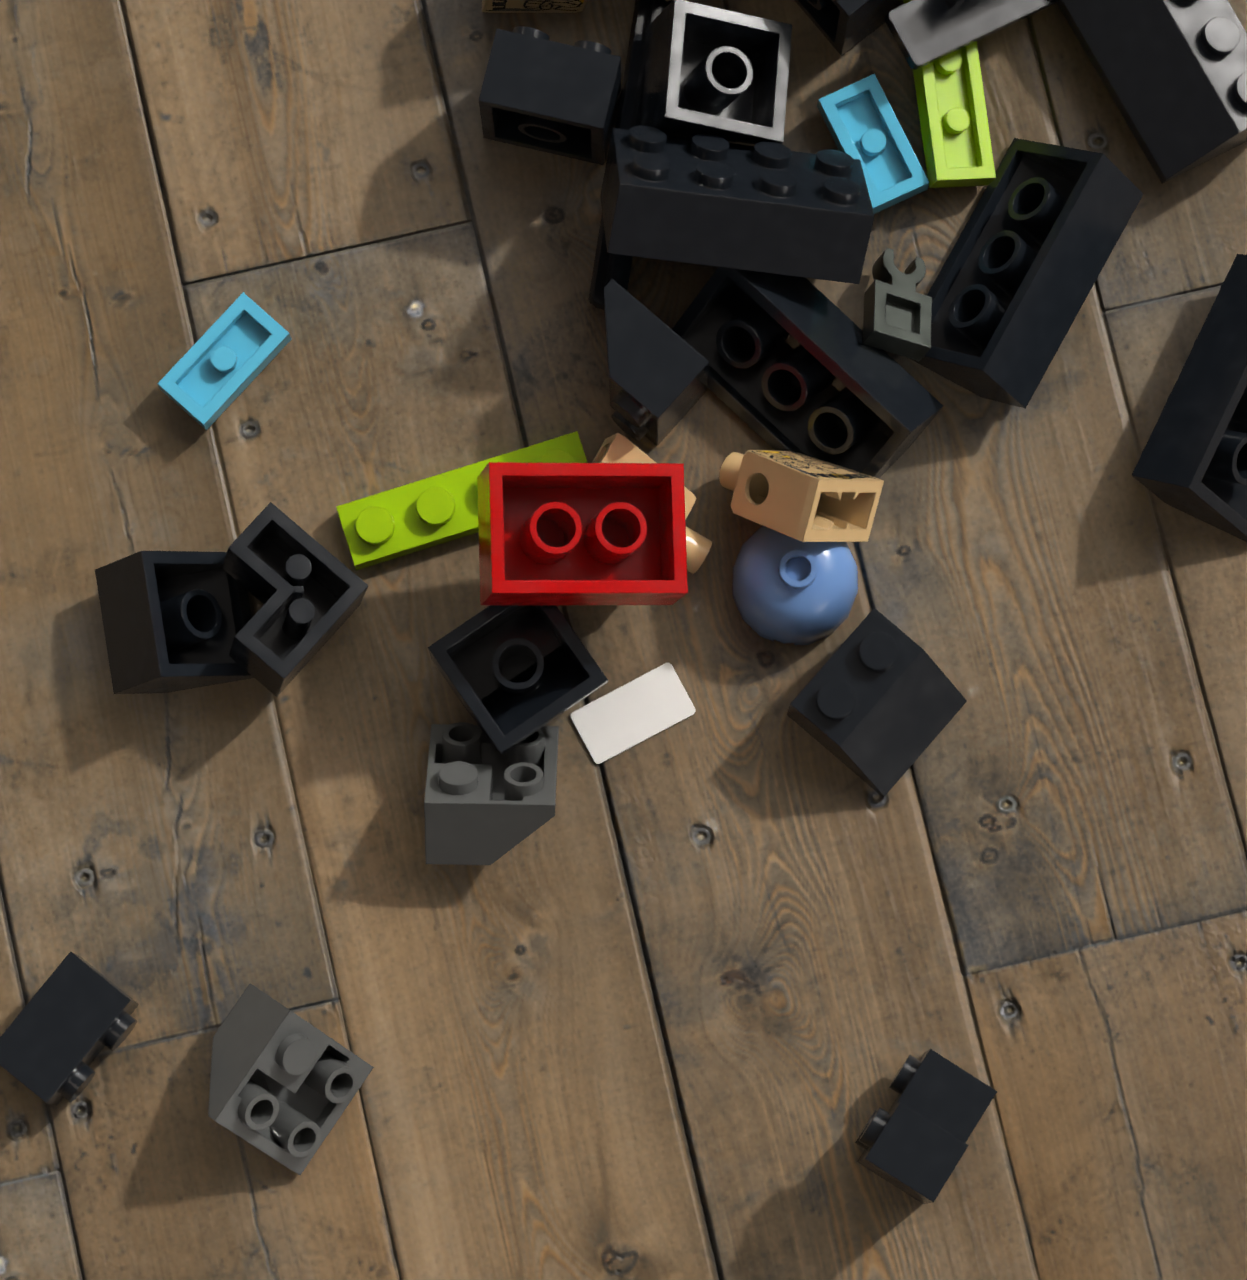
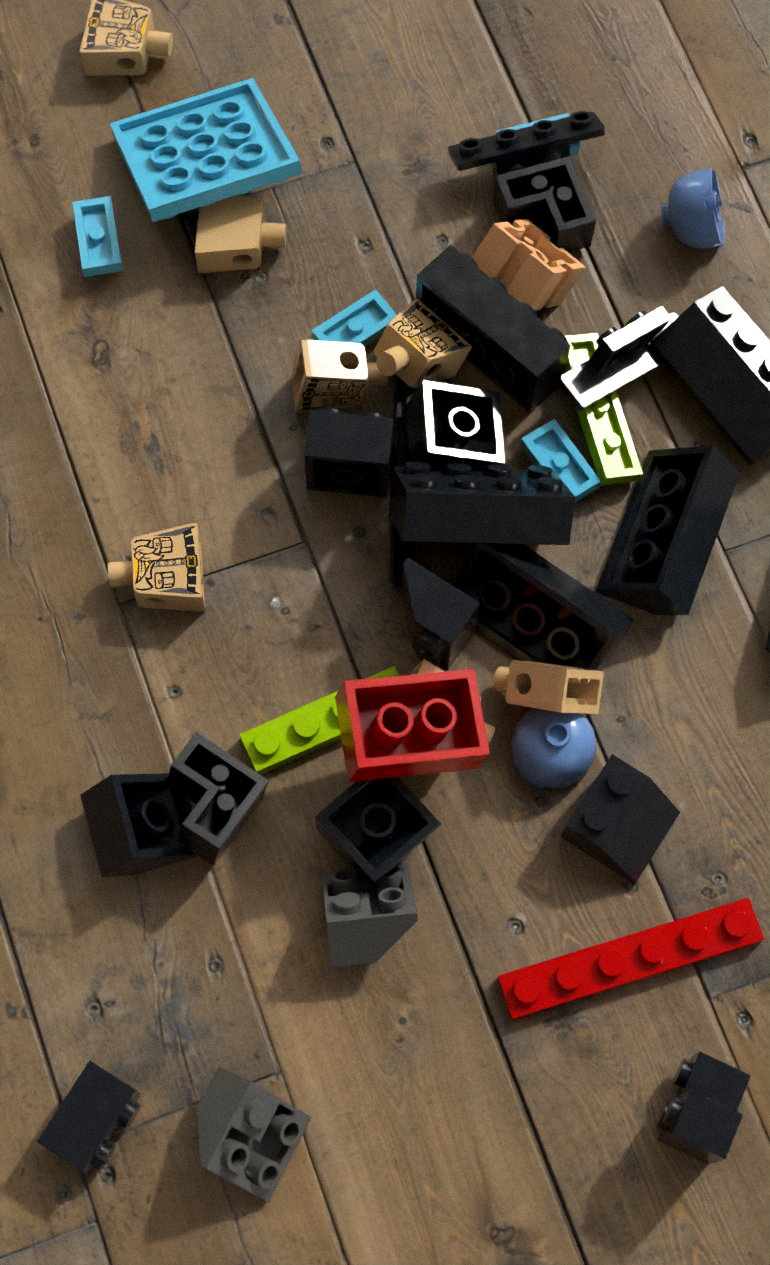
camera: 10 degrees left, 10 degrees down
medium azure plate [157,292,291,430] -> none
white sticker [570,663,696,764] -> none
pearl dark grey plate [863,248,932,361] -> none
none -> tan torso [108,523,205,612]
none -> red plate [497,897,765,1021]

